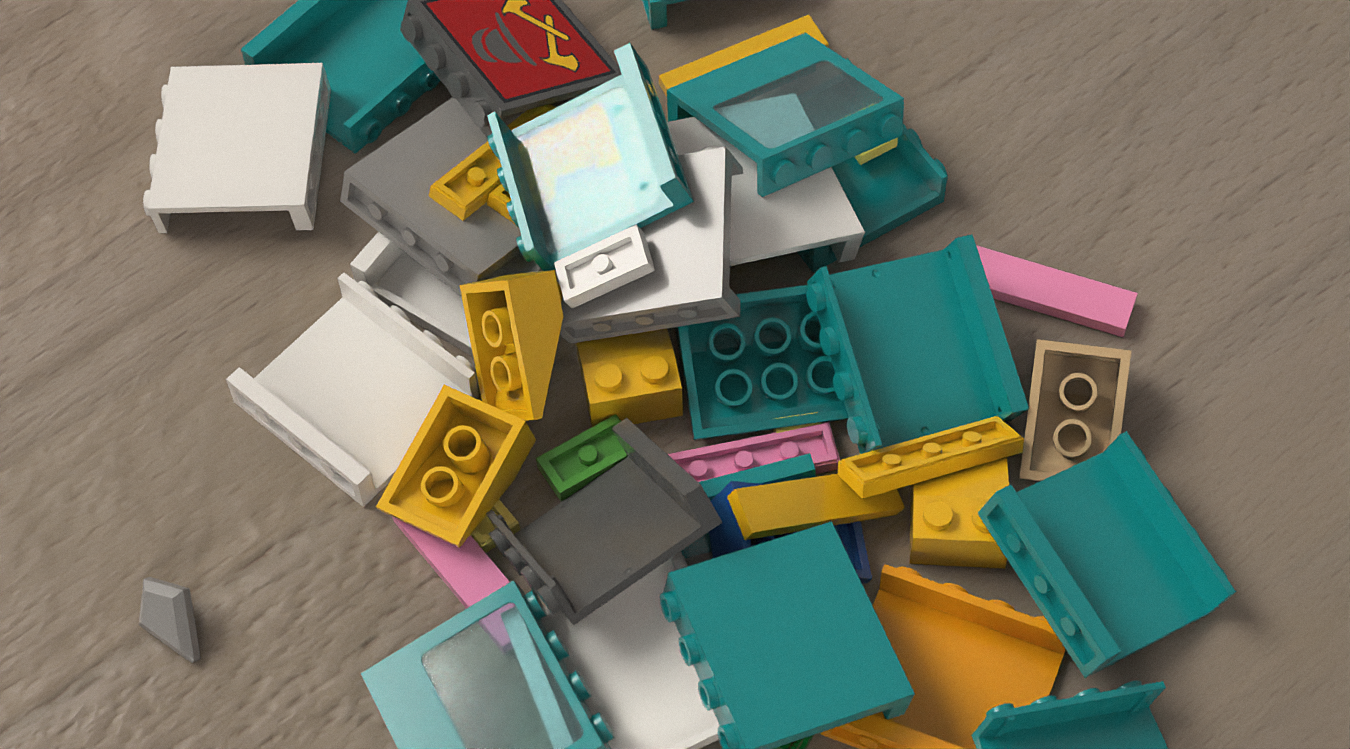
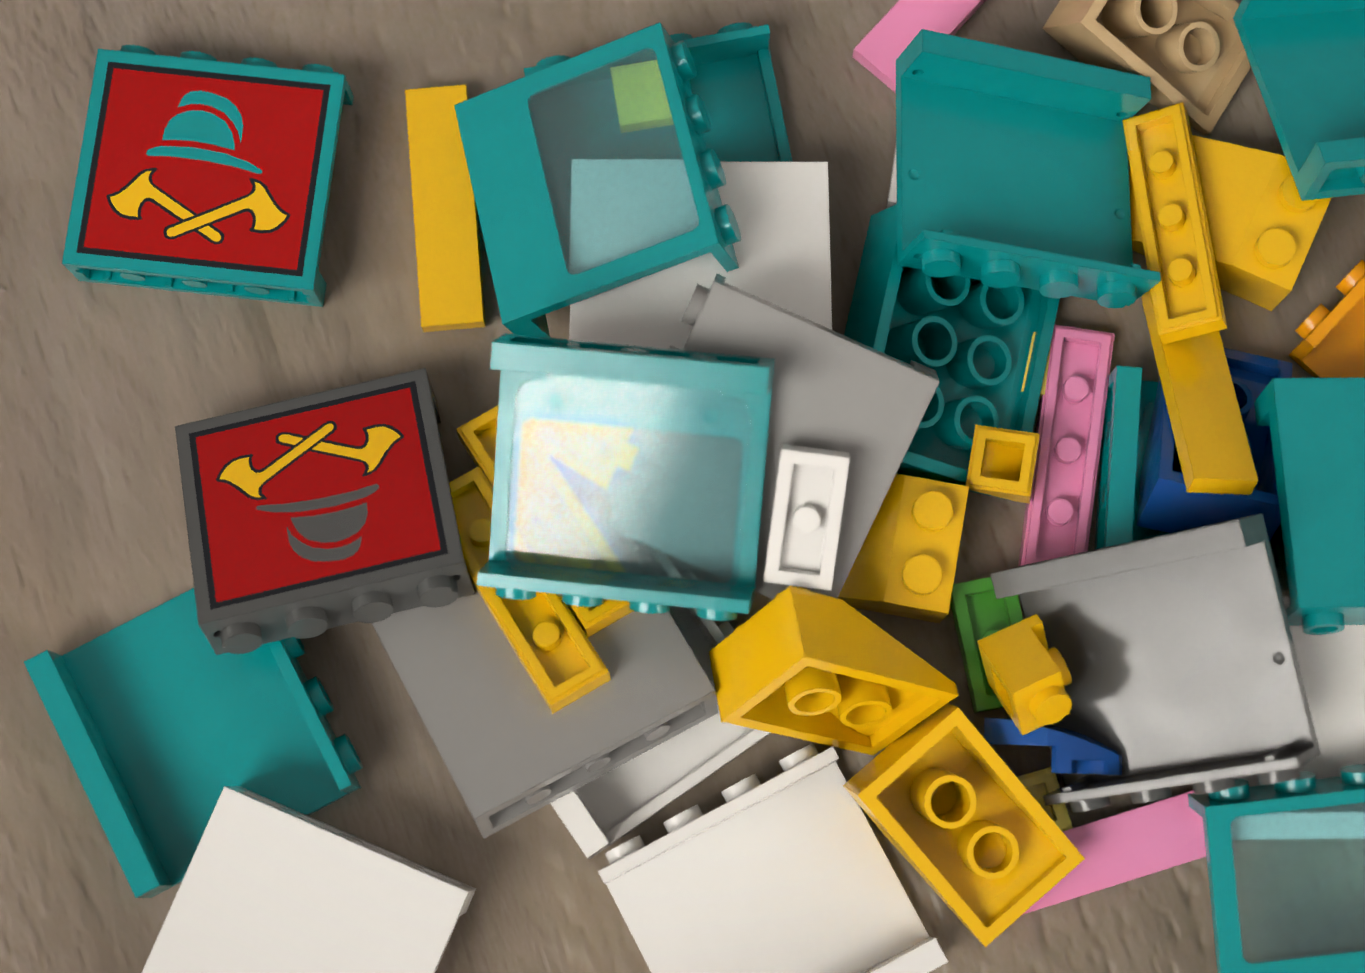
camera: 70 degrees left, 20 degrees up
none -> yellow slope [966,425,1040,504]
none -> yellow brick [977,614,1072,736]
none -> blue slope [984,717,1122,775]

